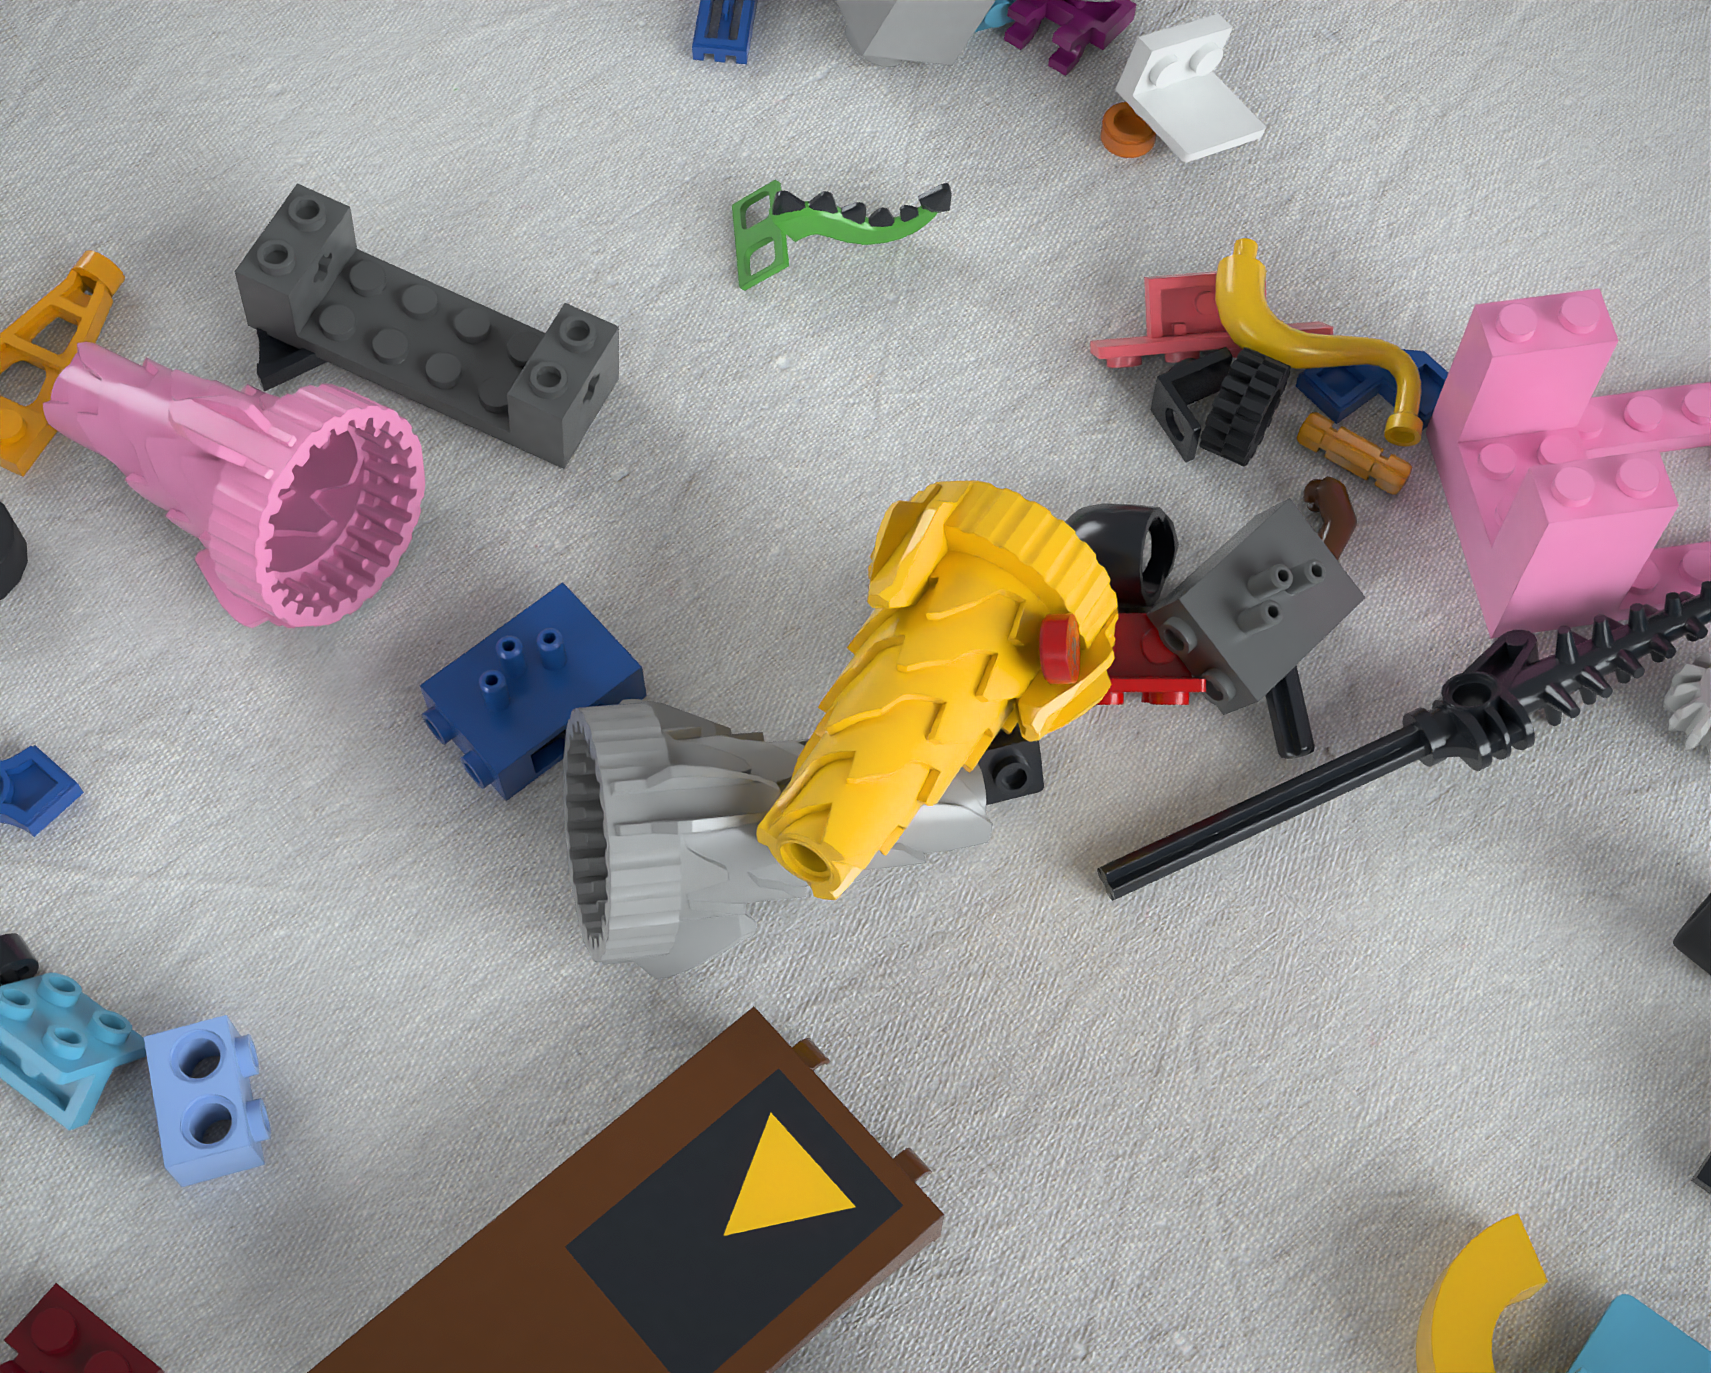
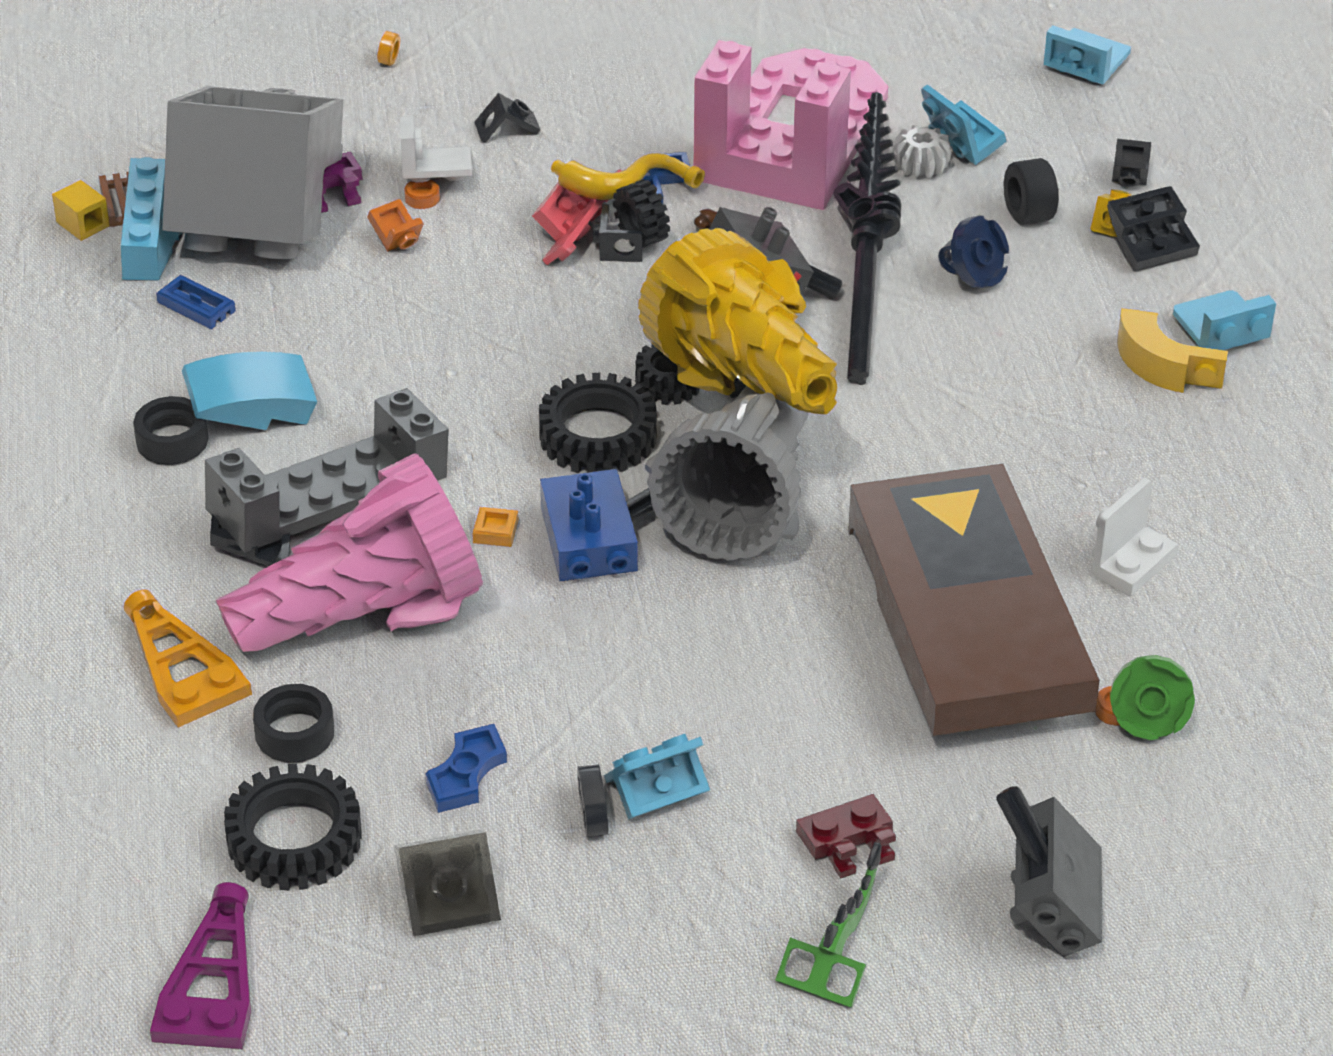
camera: 60 degrees left, 20 degrees down
light blue brick [144,1015,271,1187] -> none
bright green piece [732,179,952,291] -> none
red tile [1039,613,1080,684] -> none
light orange axle [1297,412,1412,495] -> none
none -> black tyre [133,396,209,465]
none -> medium azure slope [182,351,317,430]
none -> orange bracket [367,199,424,252]
none -> light orange tile [472,507,519,547]
none -> black bracket [474,93,541,143]
none -> black tyre [539,372,657,473]
none -> dark blue tile [938,215,1009,288]

